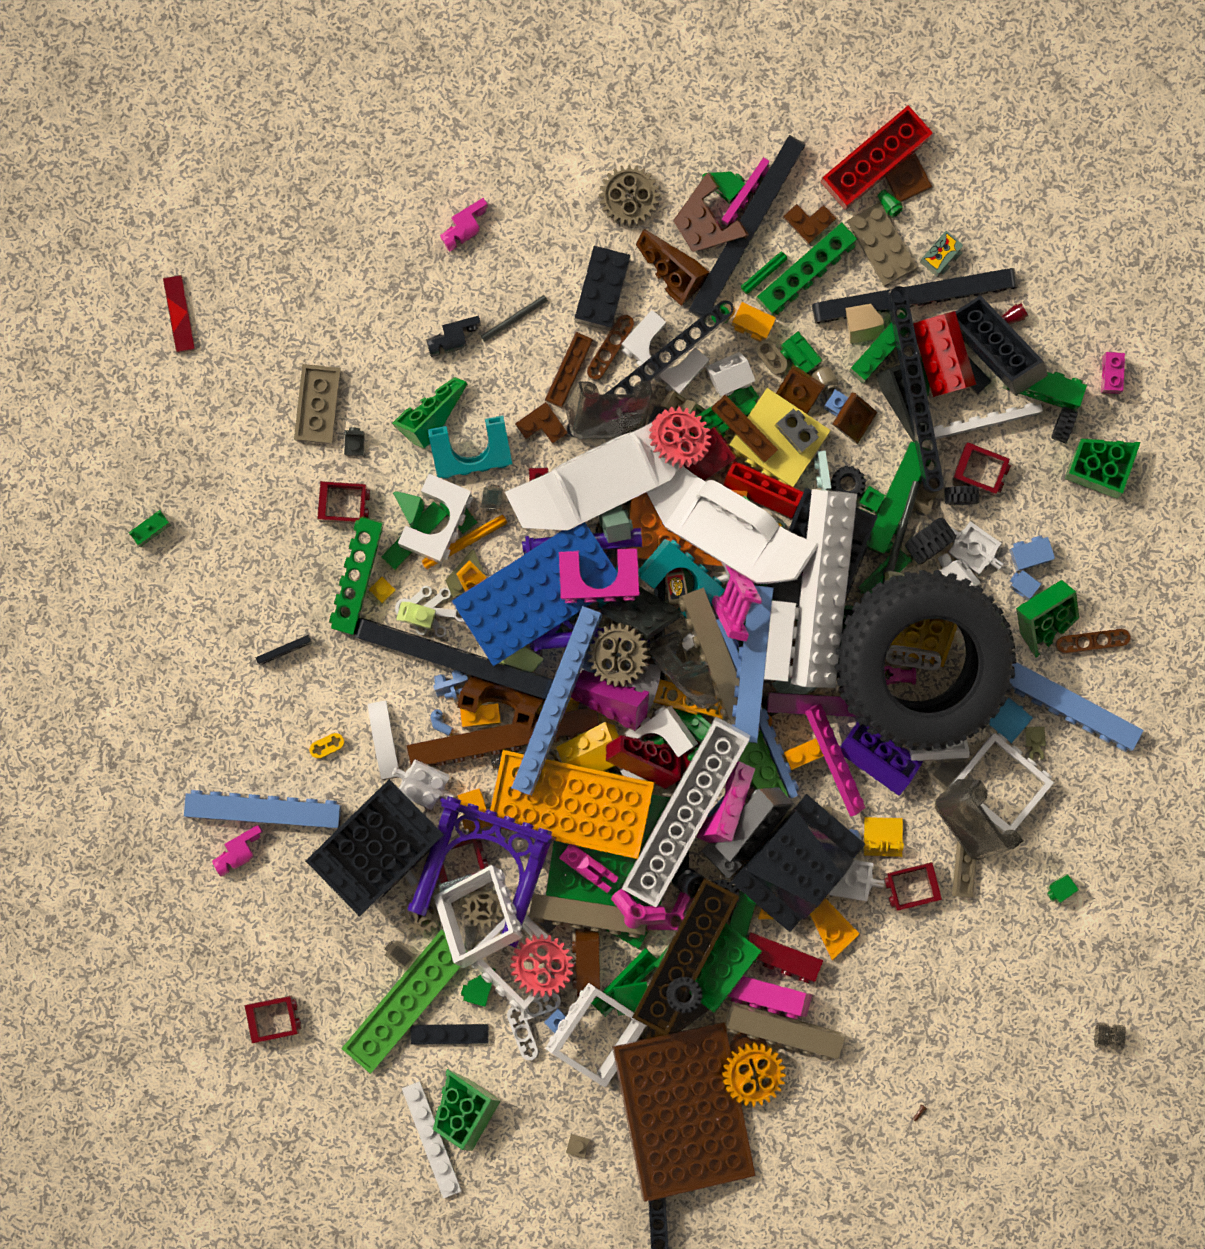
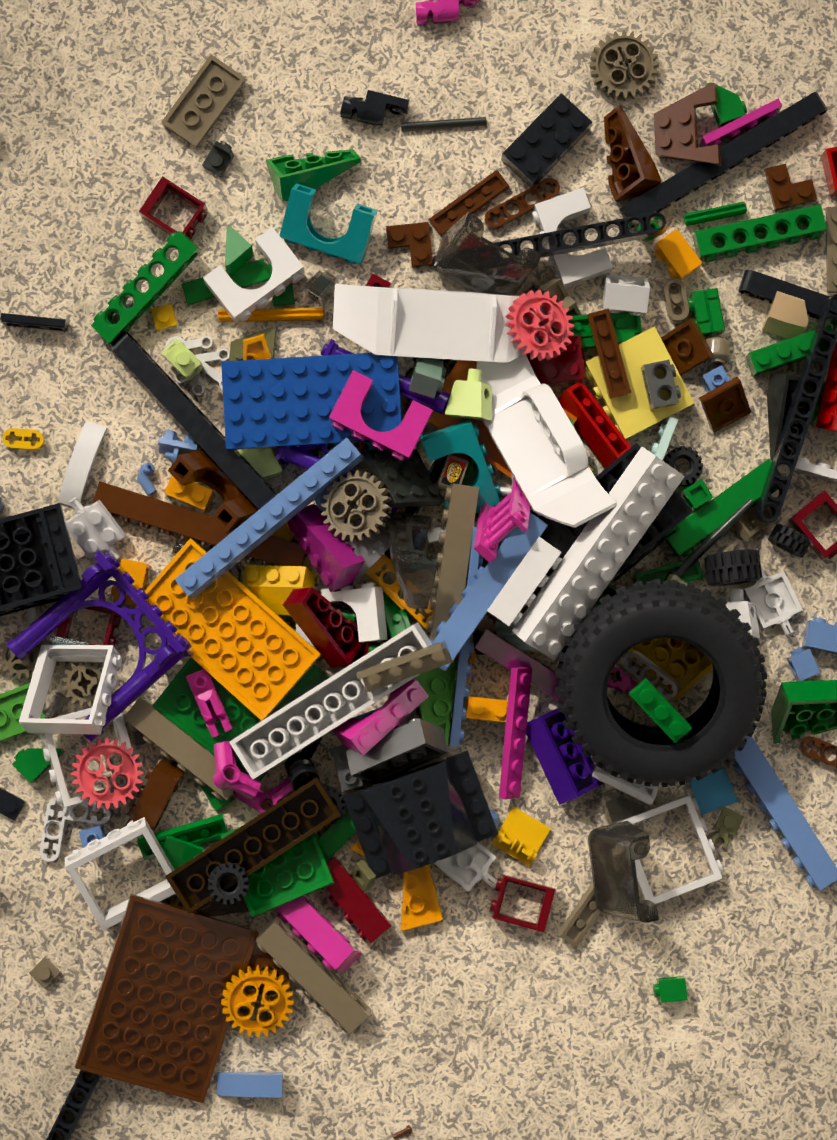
camera: 30 degrees right, 0 degrees up
none -> medium blue slope [217,1071,283,1098]
none -> olive plate [351,860,376,892]
none -> dark tan fence [356,641,453,692]
none -> yellowish green torso [445,369,492,421]
none -> green plate [629,678,692,743]

